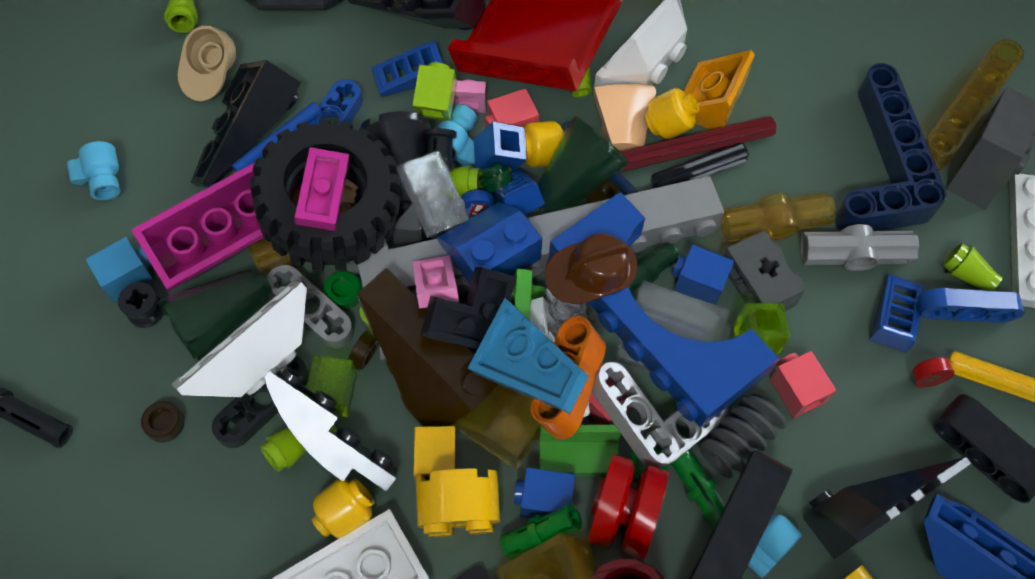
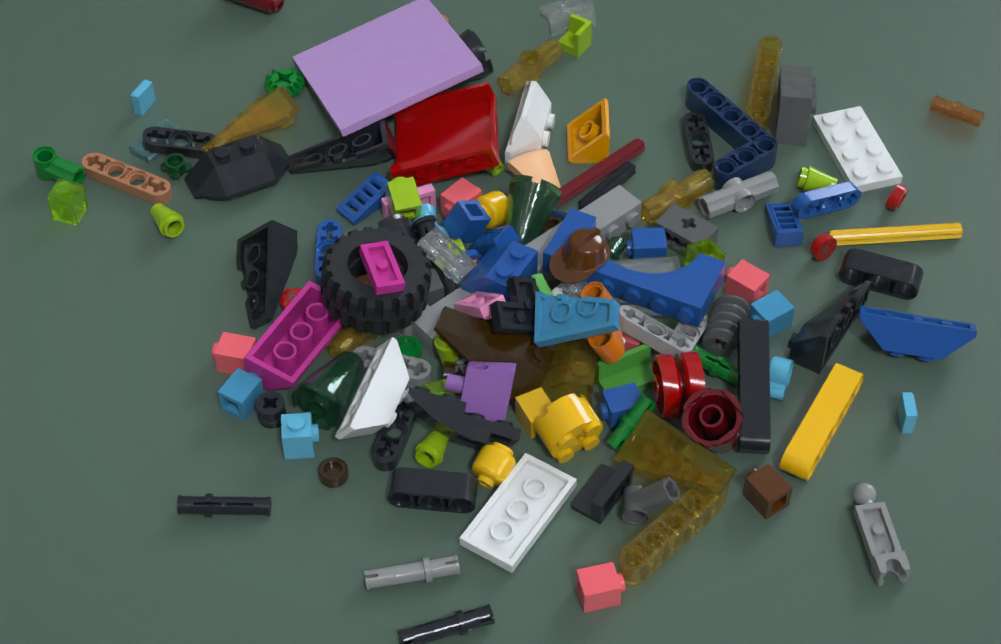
camera: 25 degrees left, 15 degrees down
medium azure piece [67,141,121,200] -> none
tan cap [178,26,236,102] -> none
blue bar [231,102,322,172] -> none
dark green plate [477,161,513,193] -> none
yellow head [645,88,699,140] -> none
none -> coral brick [211,332,257,374]
none -> medium azure brick [281,412,319,460]
none -> black beam [387,467,479,514]
none -> medium lavender torso [445,361,516,422]
none -> black beam [682,112,714,174]
none -> dark azure brick [748,290,795,338]

